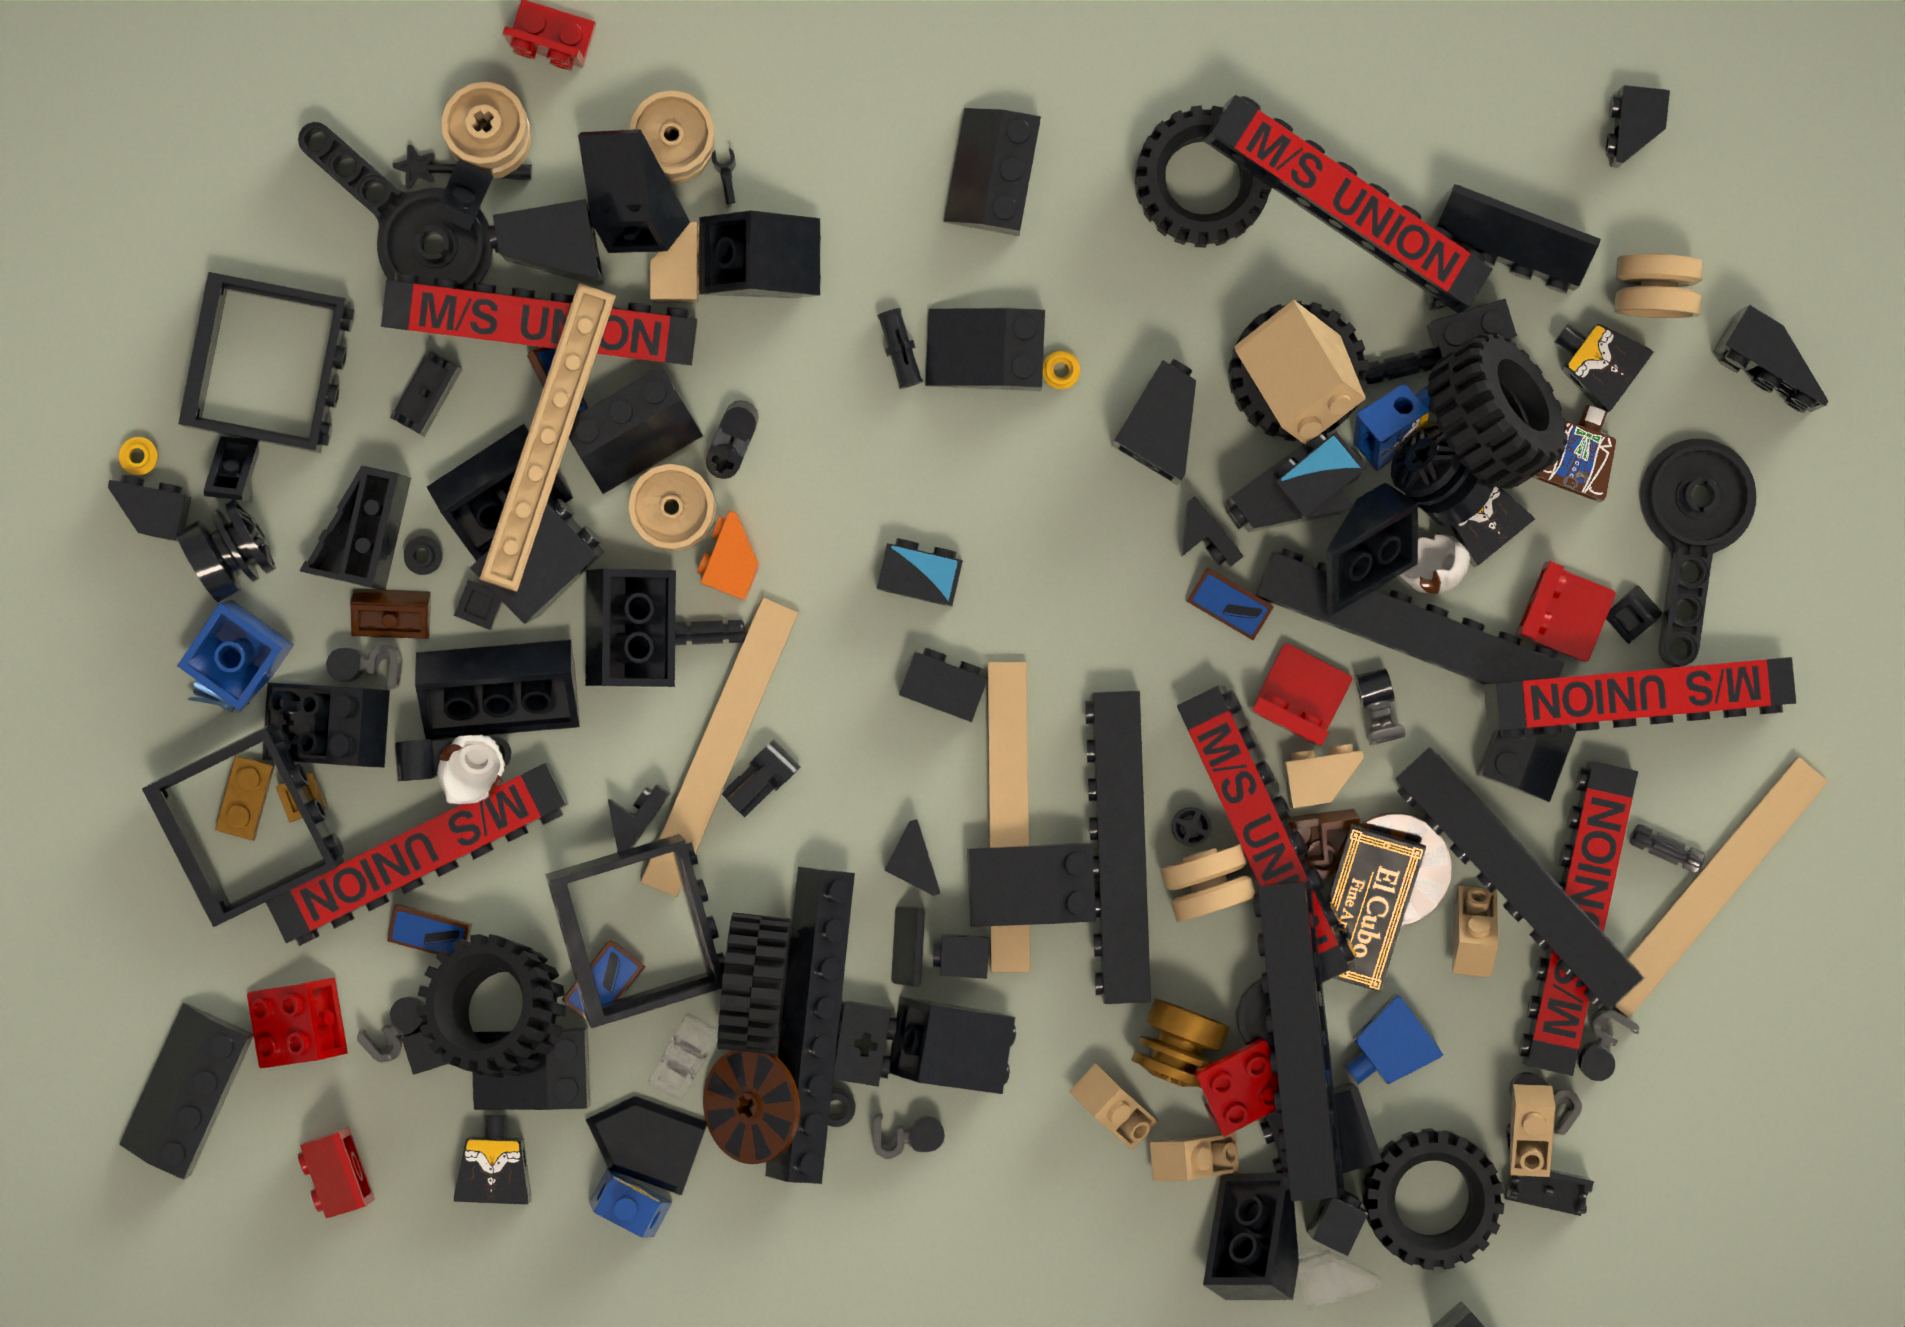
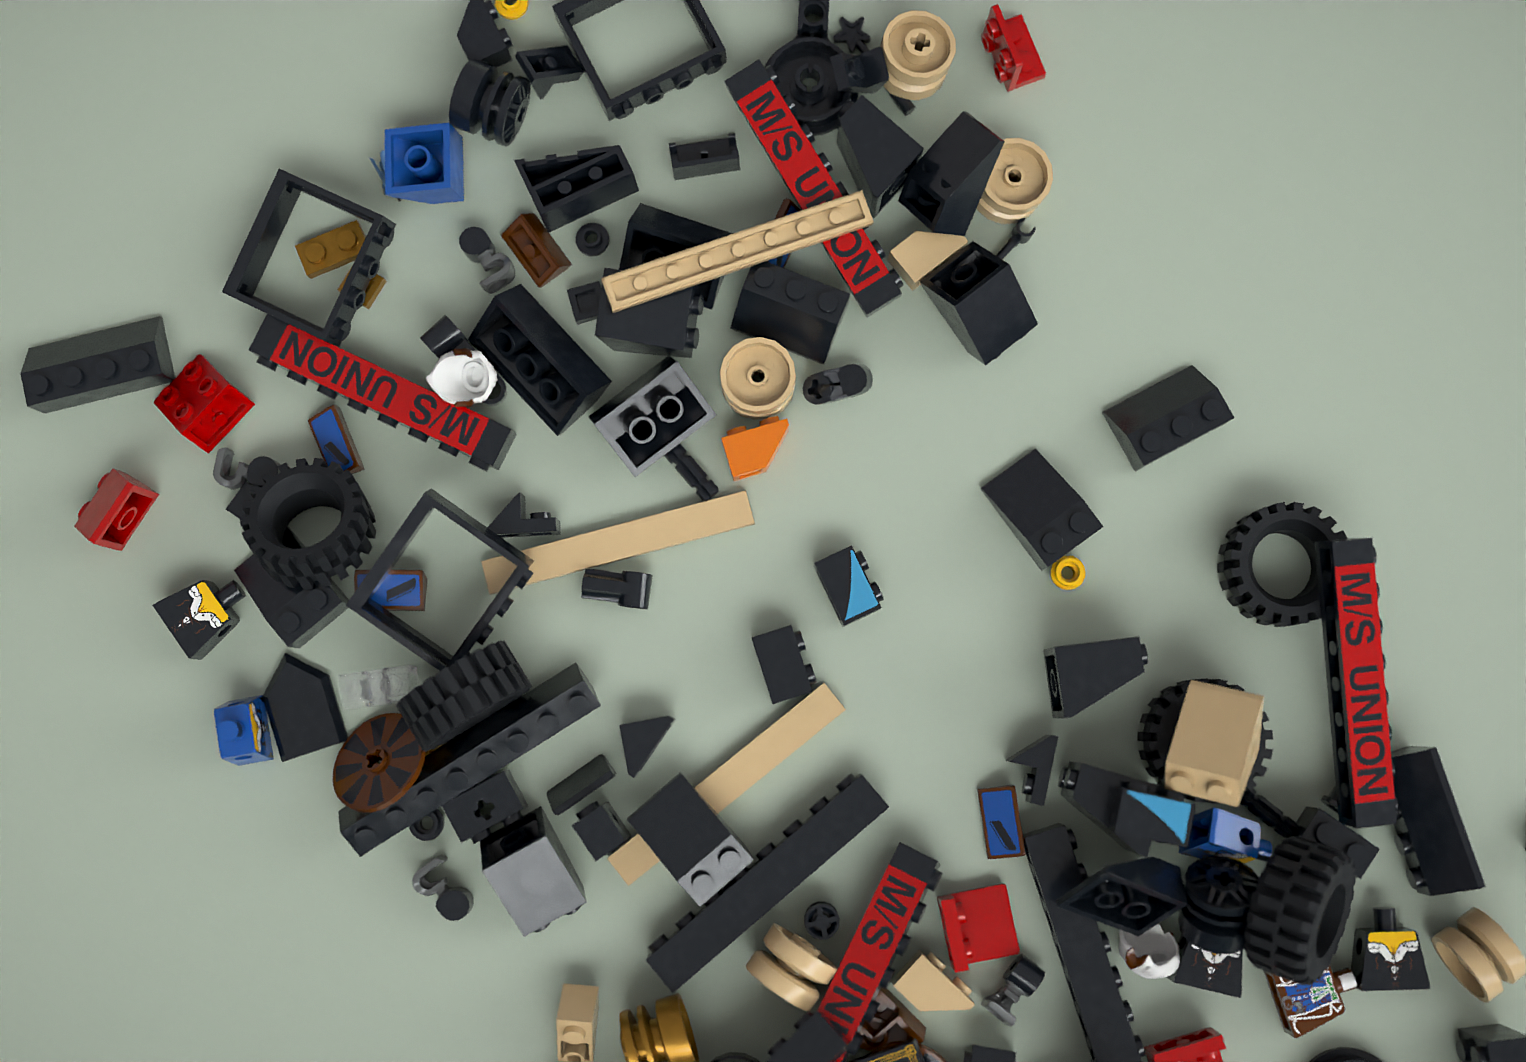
camera: 60 degrees right, 5 degrees down
black slope [262,682,390,768] -> none
black pin [877,308,923,389] -> none

